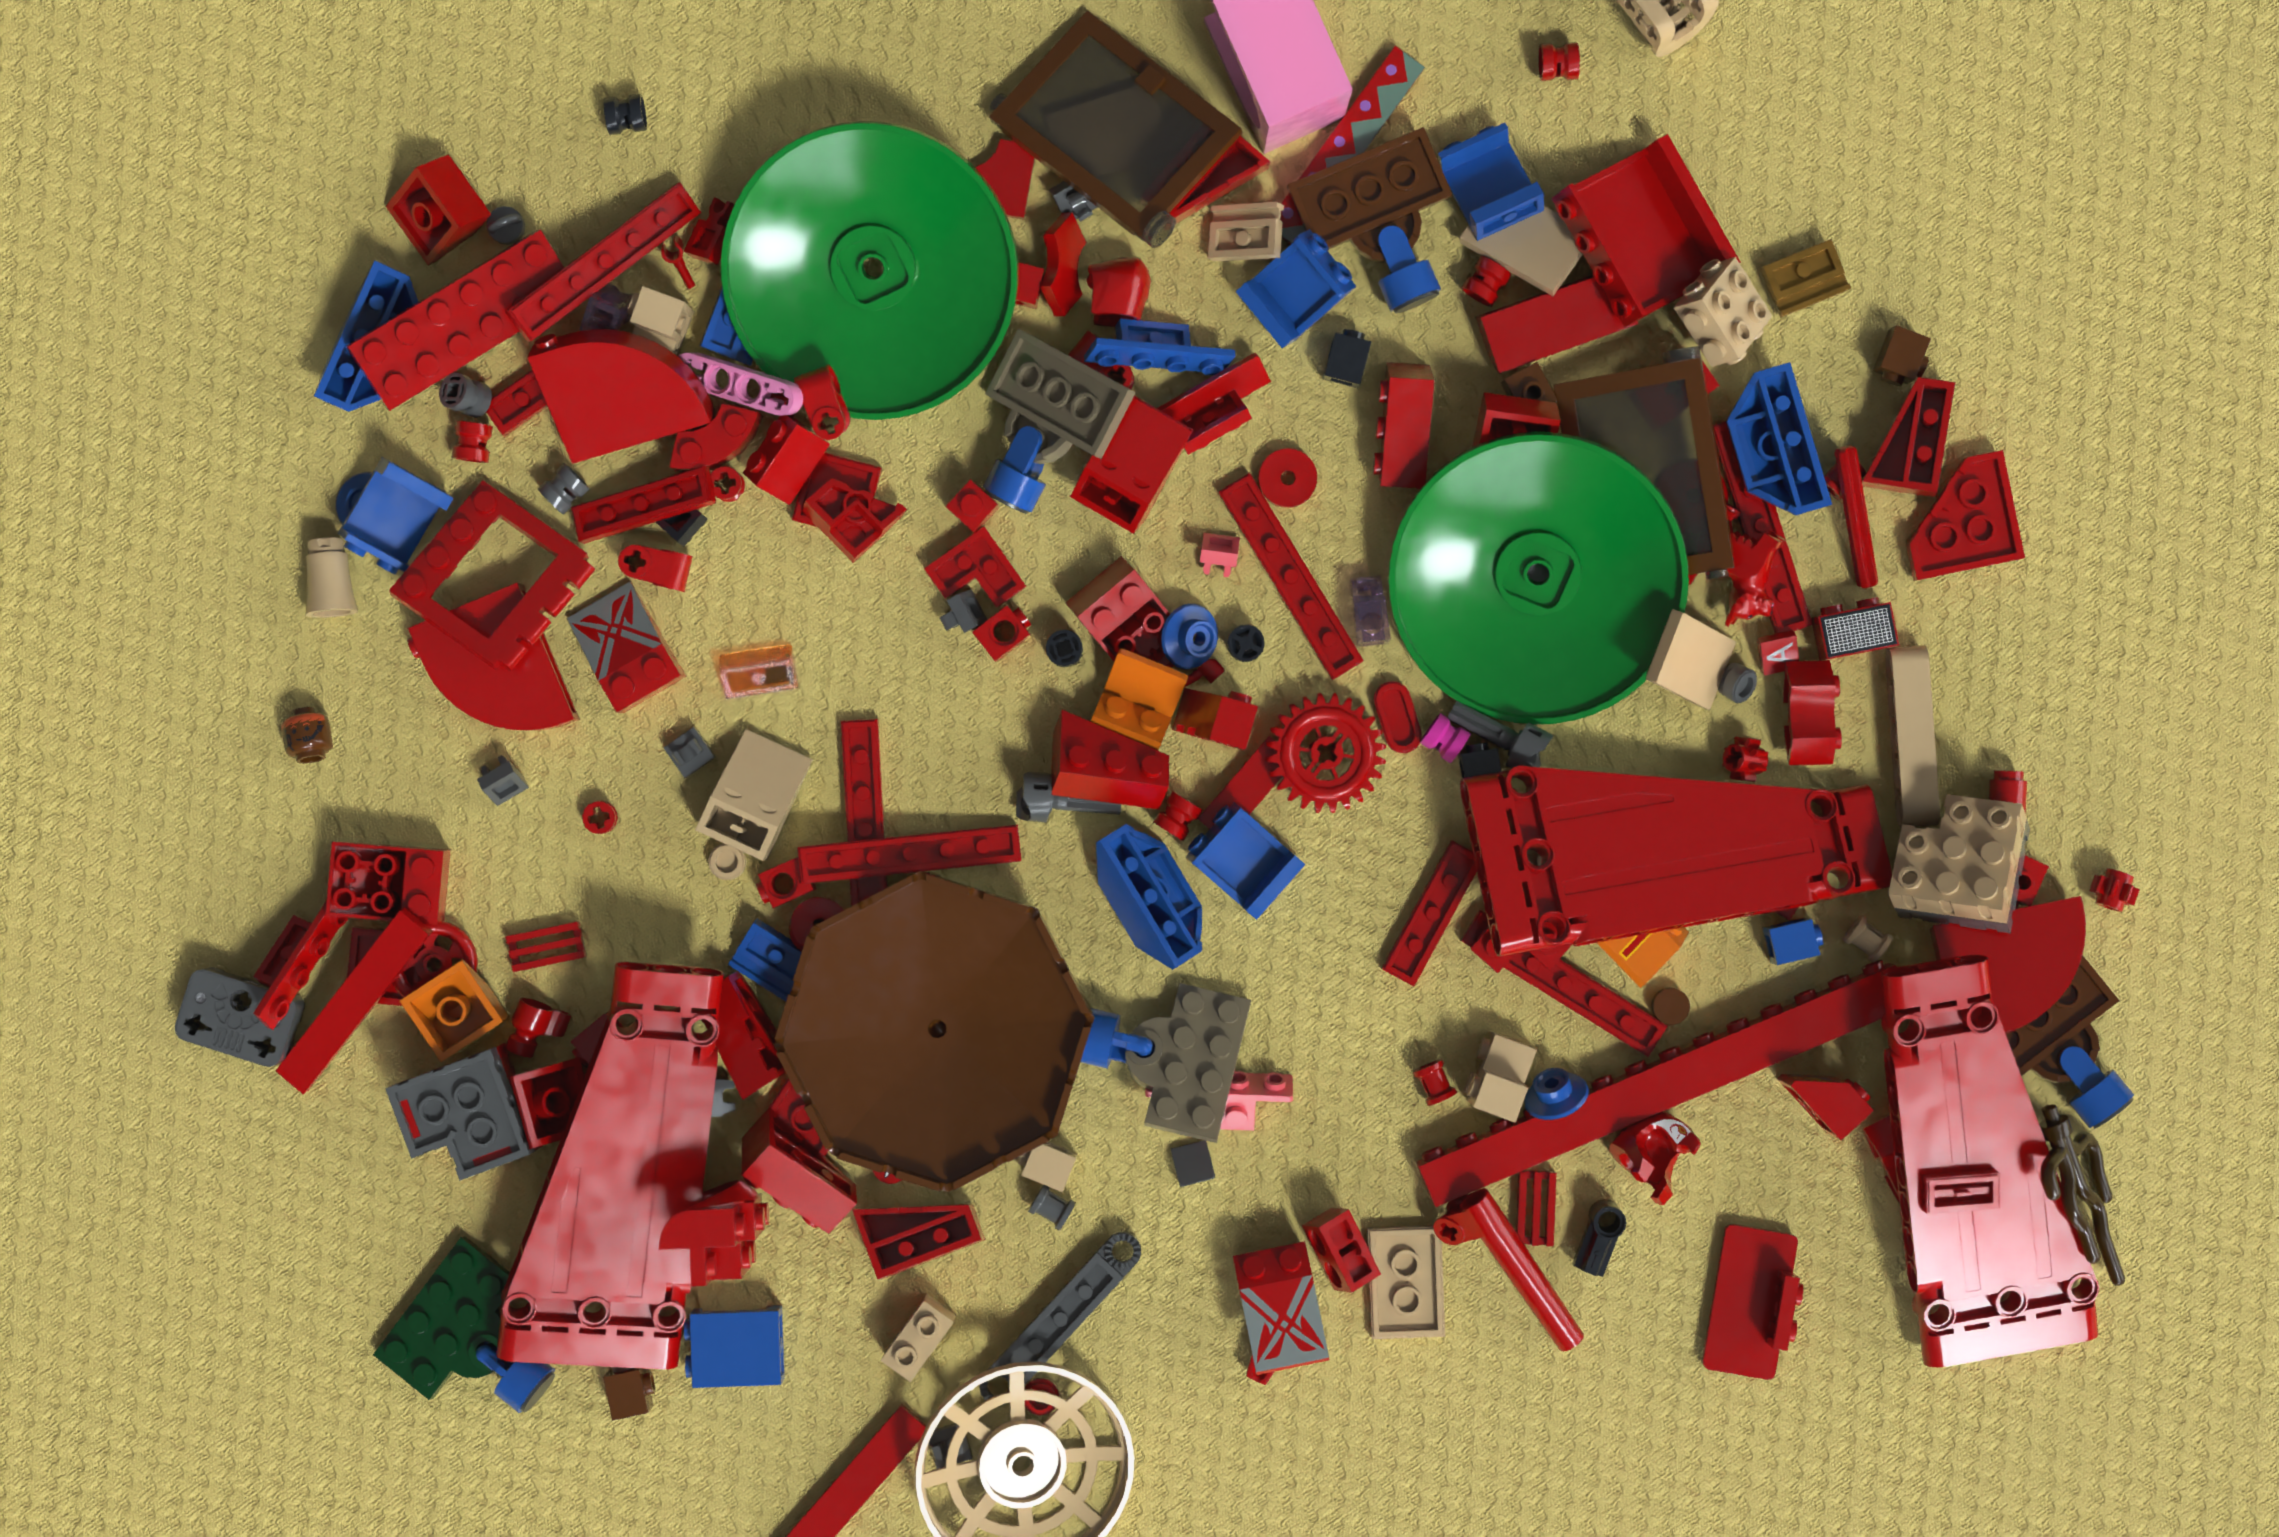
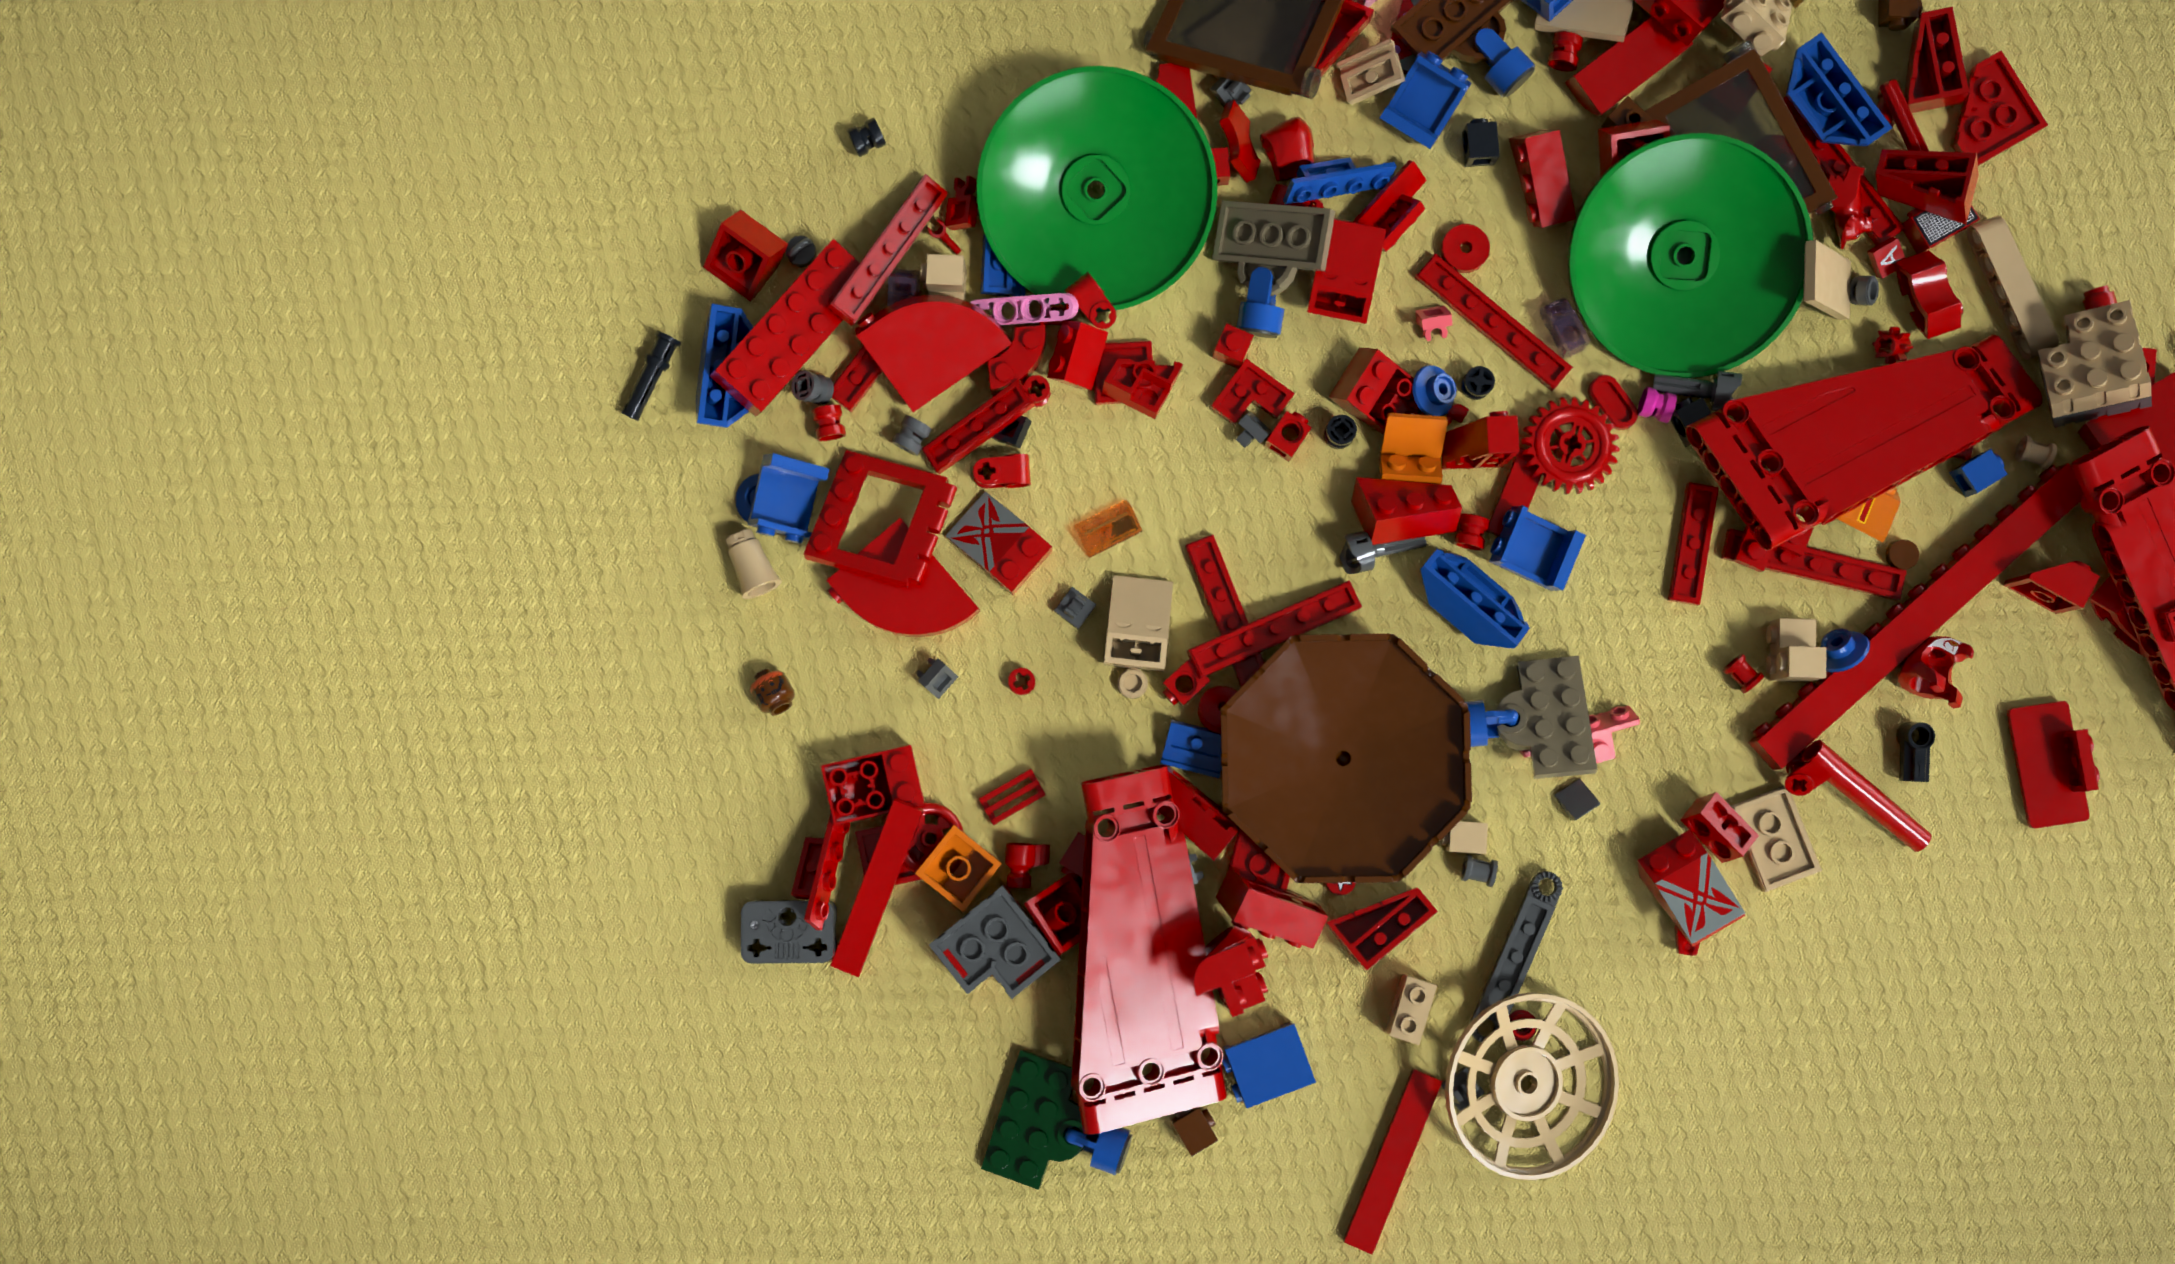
camera: 20 degrees left, 5 degrees down
red tile [1516,1170,1557,1246] -> none
none -> black pin [621,331,681,421]
none -> red wedge [1876,149,1979,225]

